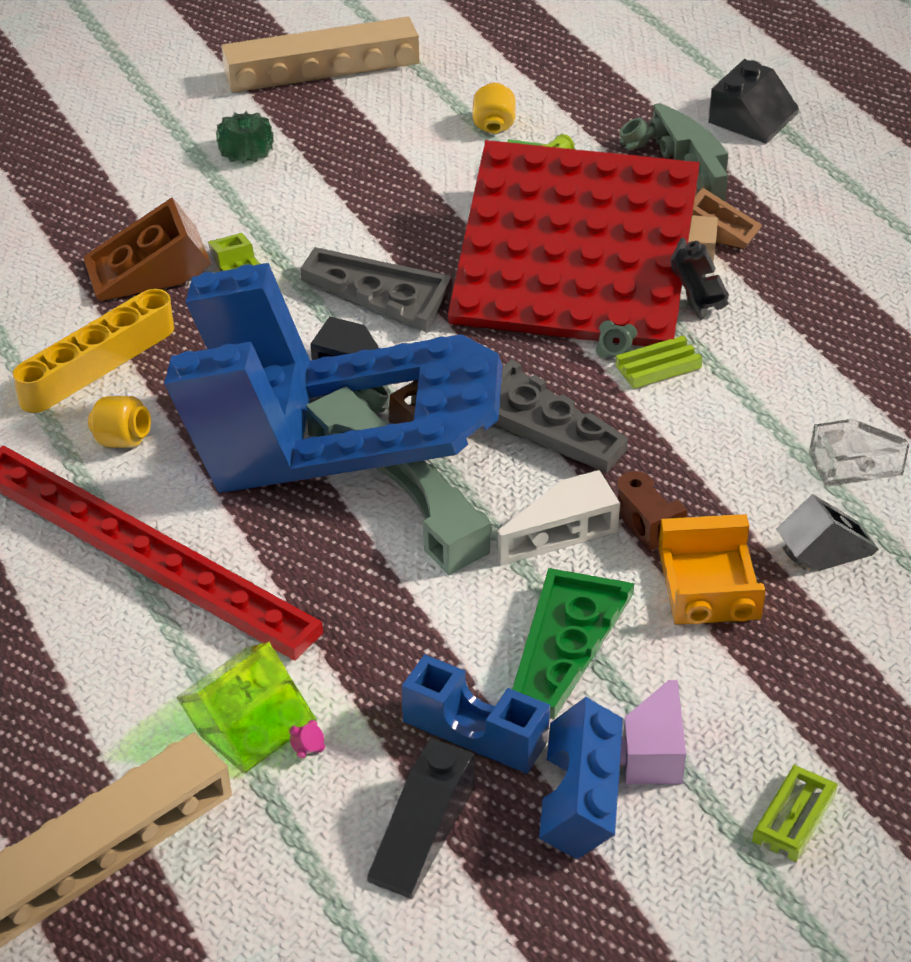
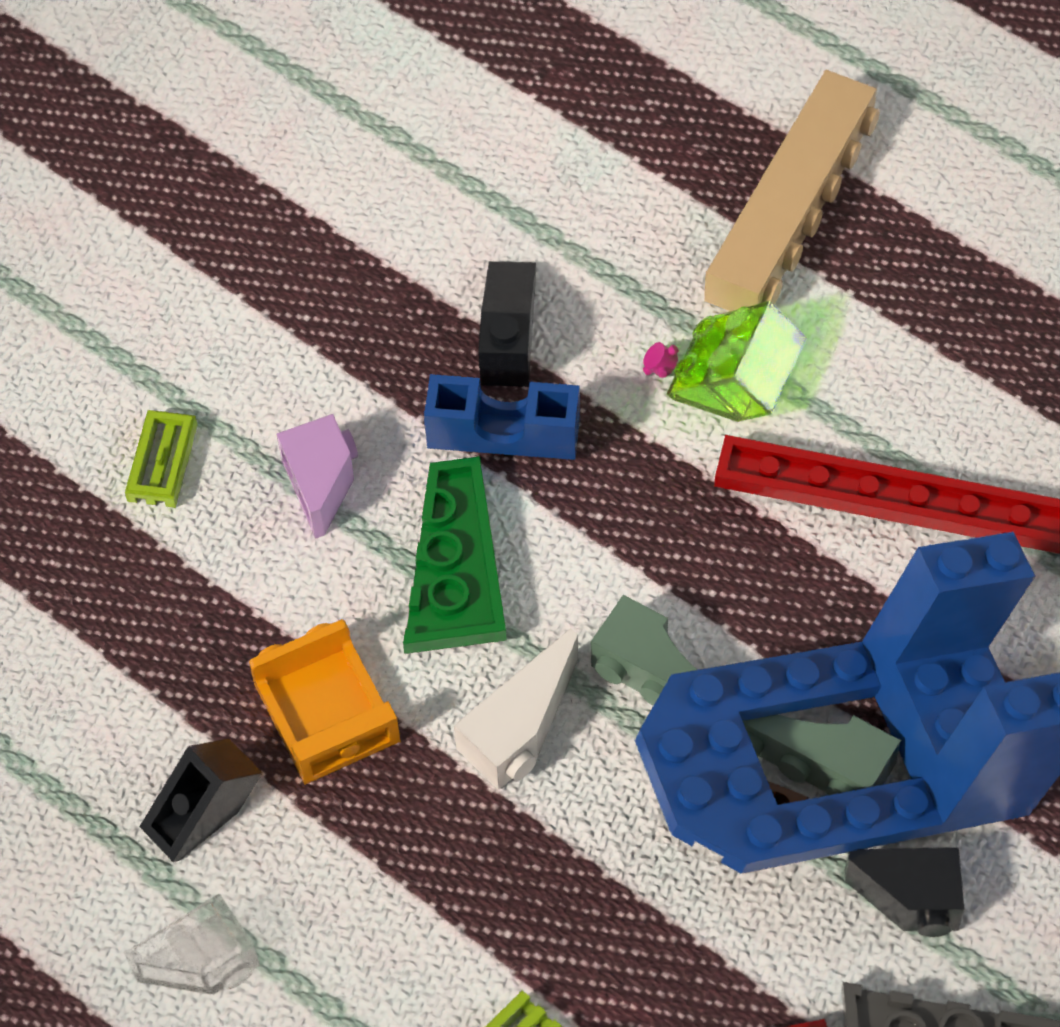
camera: 160 degrees right, 15 degrees up
dark grey wing [494,359,628,473] -> none
blue arch [539,697,623,860] -> none
copper leg [617,471,687,551] -> none

